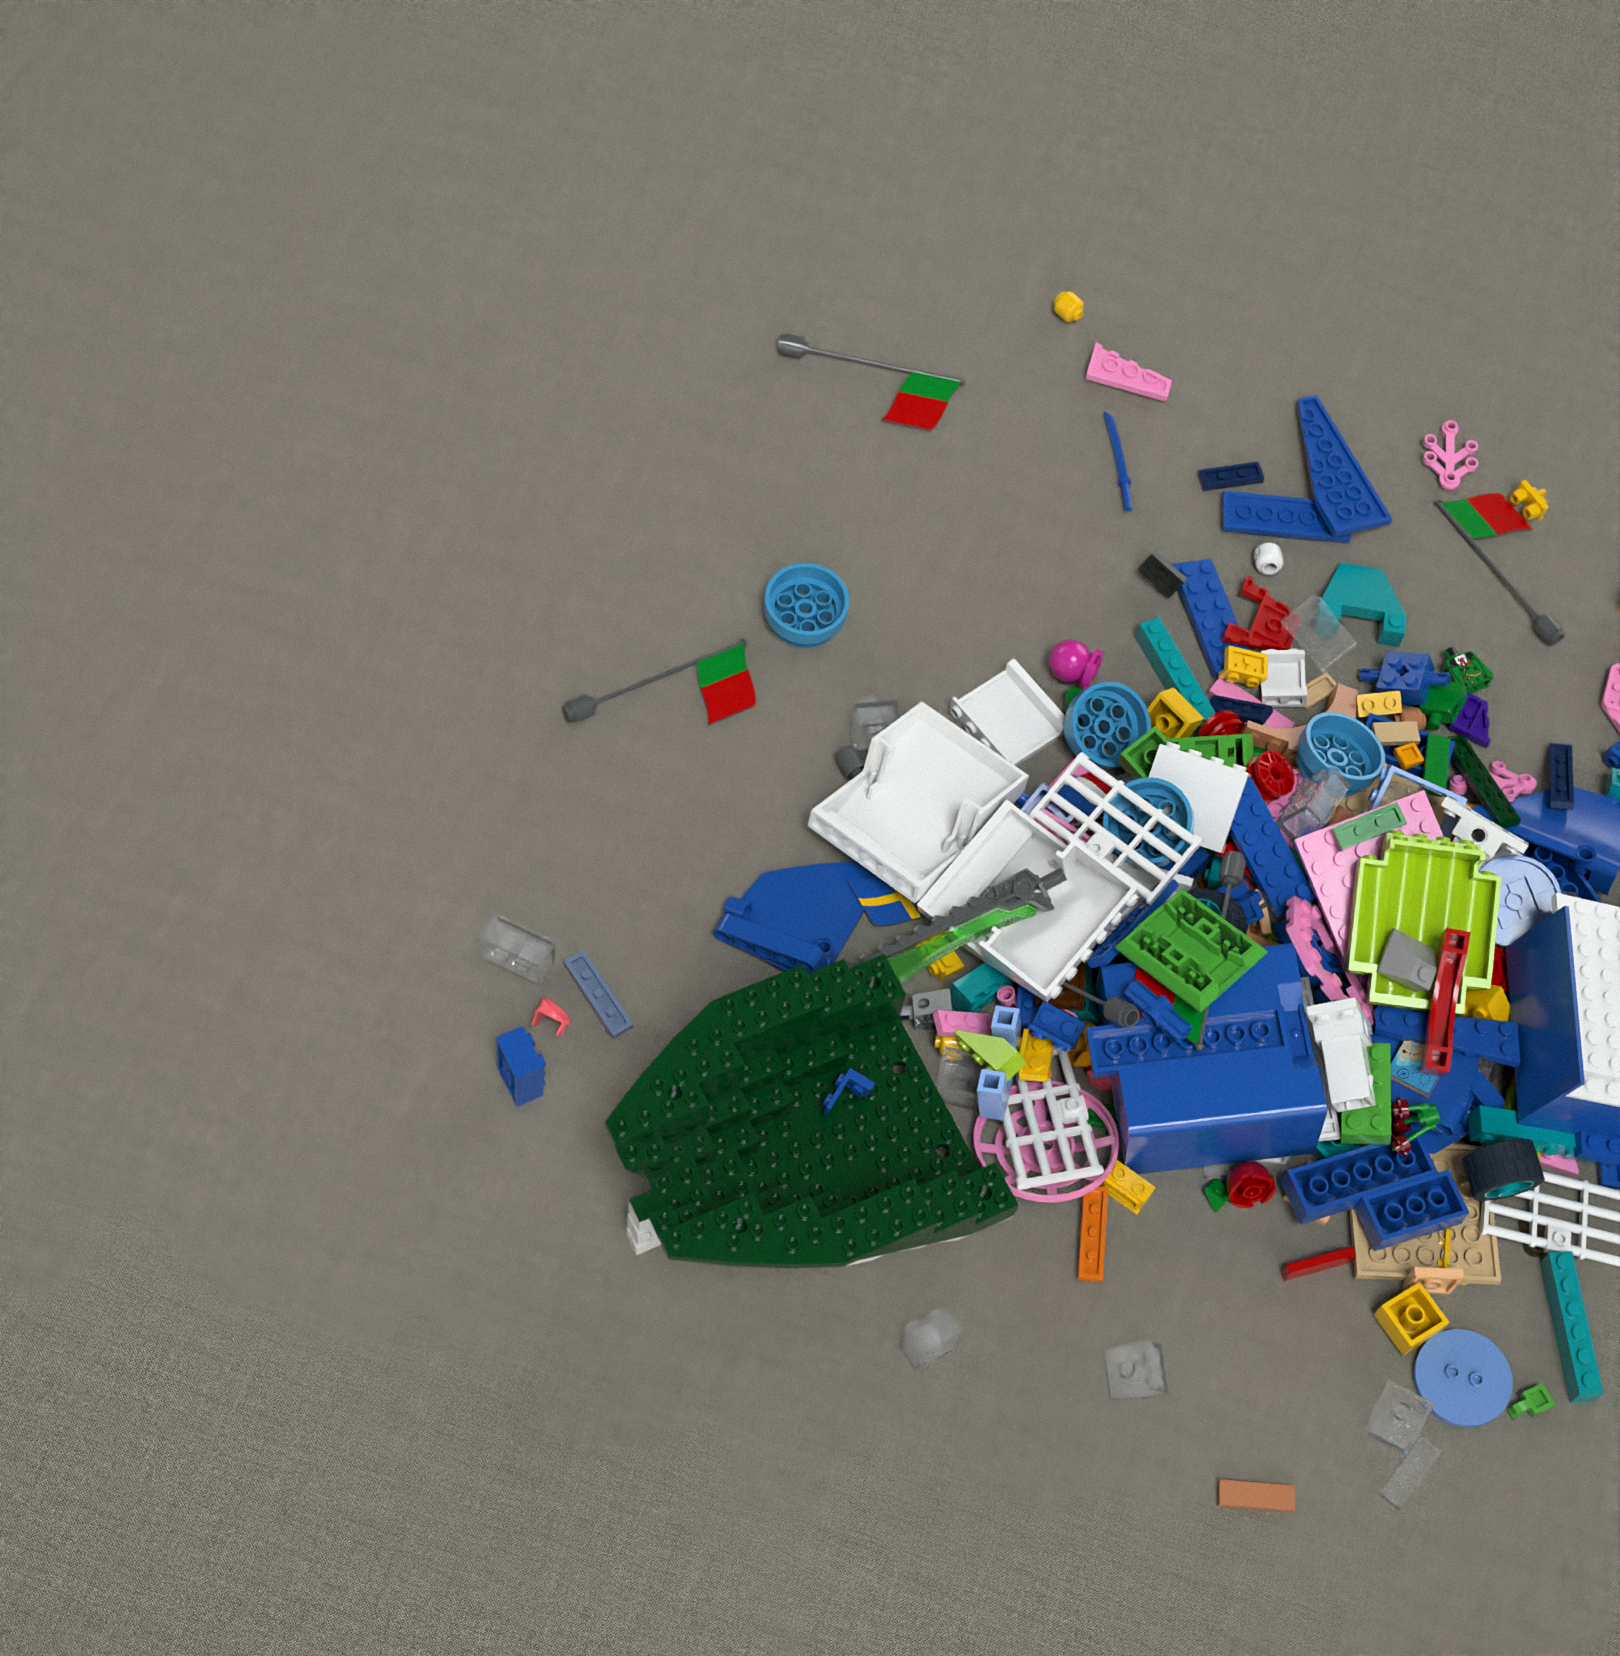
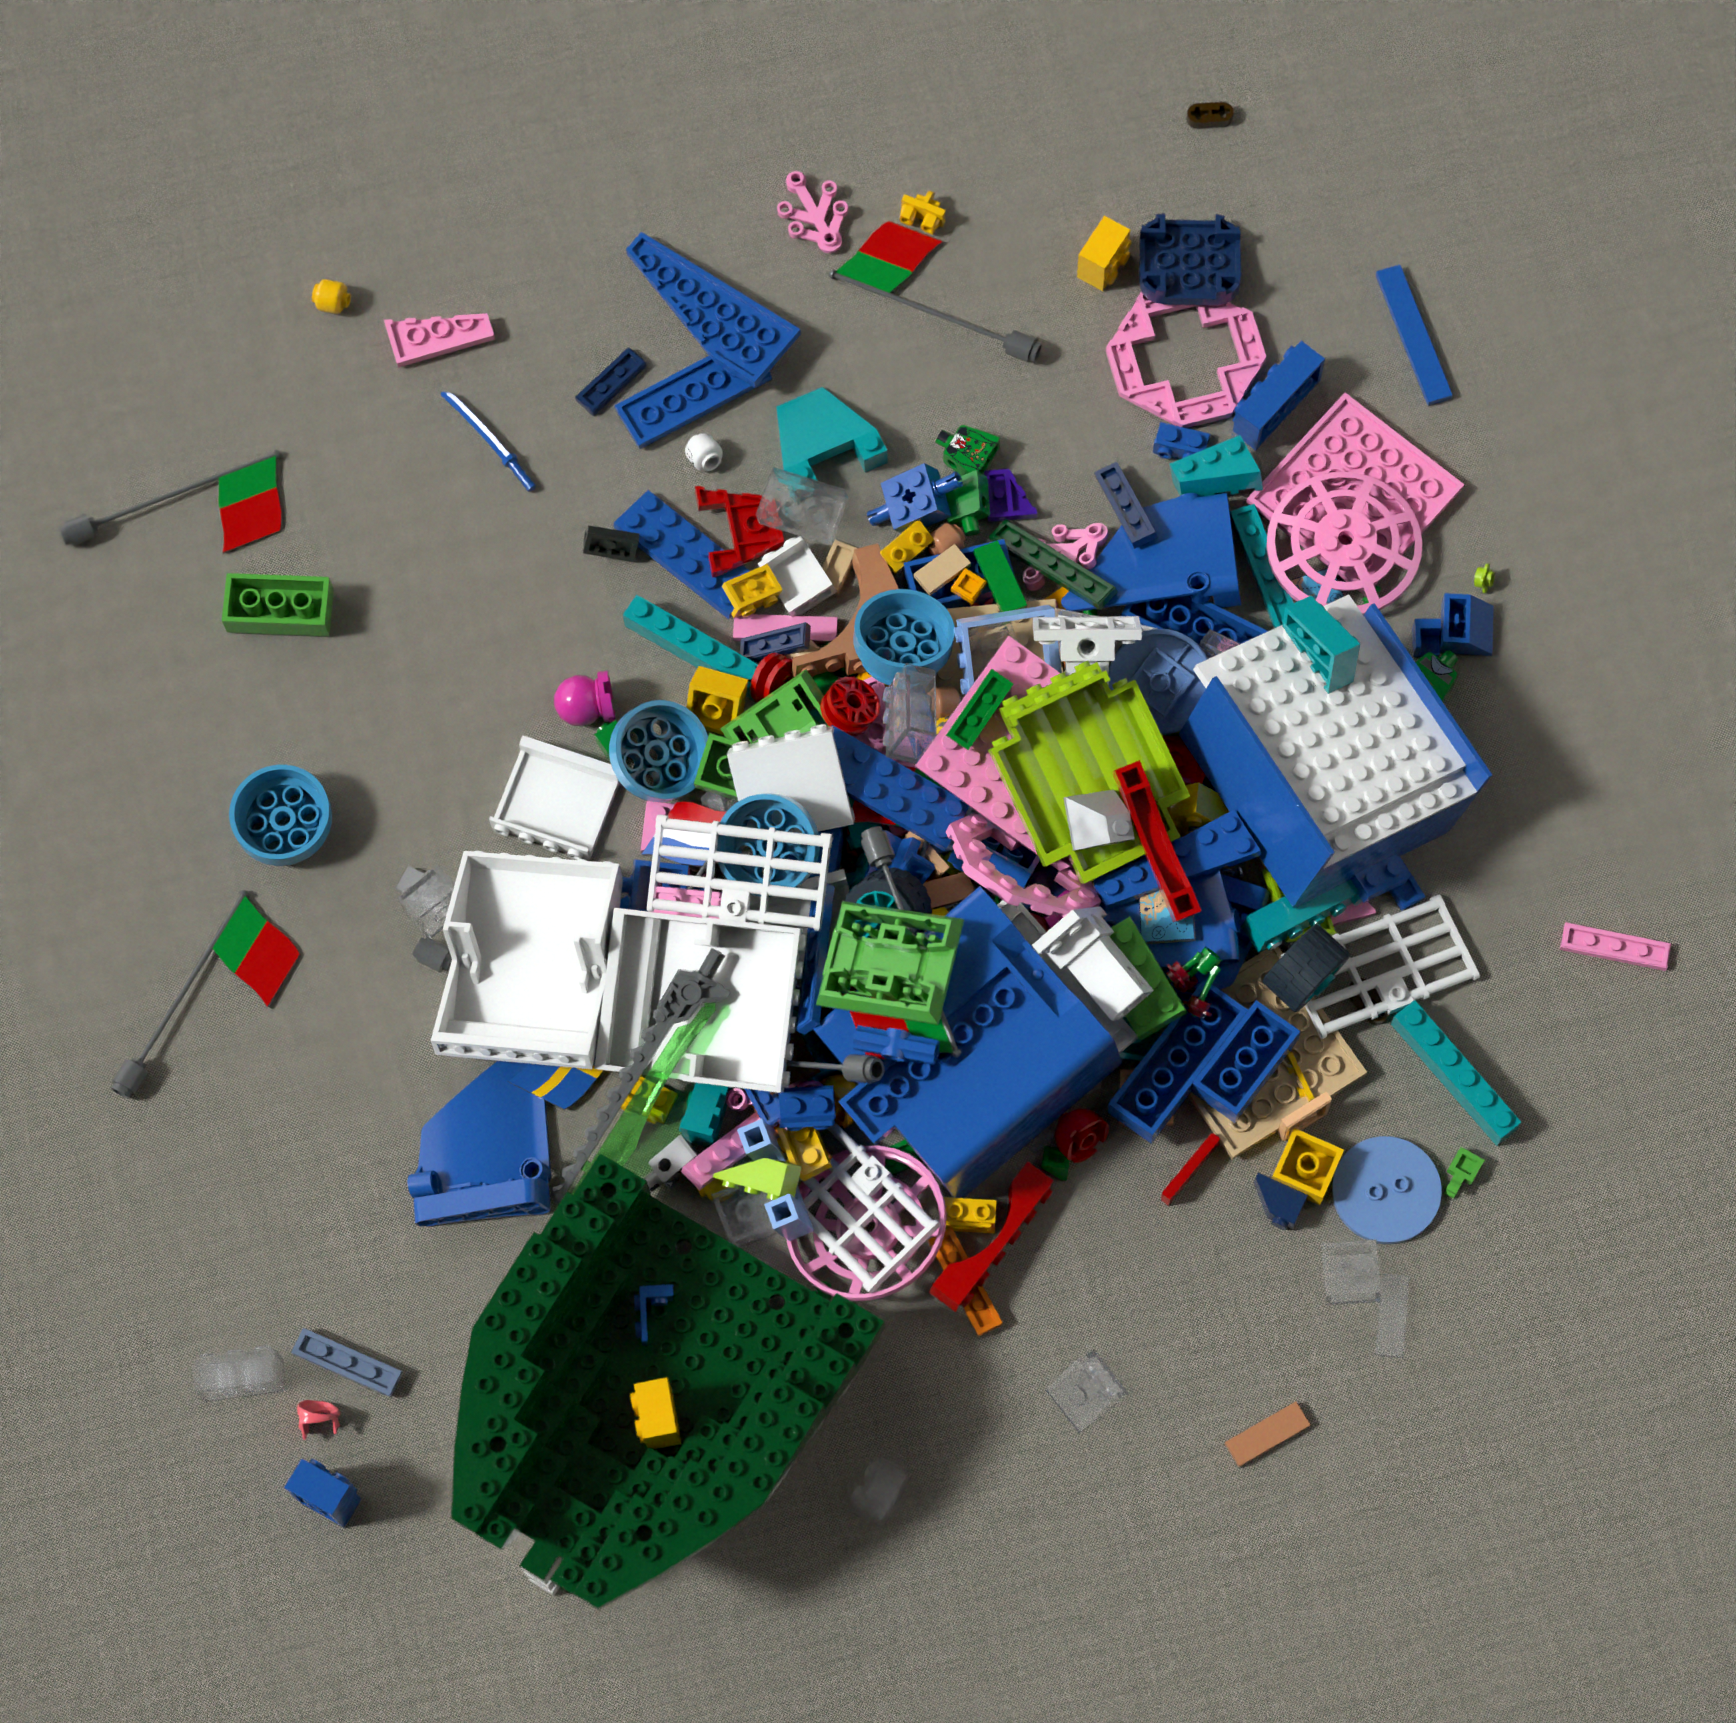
camera: 20 degrees left, 10 degrees up
none -> bright green brick [222,573,334,636]
none -> yellow brick [630,1378,681,1450]
none -> red arch [929,1161,1054,1312]
none -> dark blue slope [1254,1173,1308,1230]

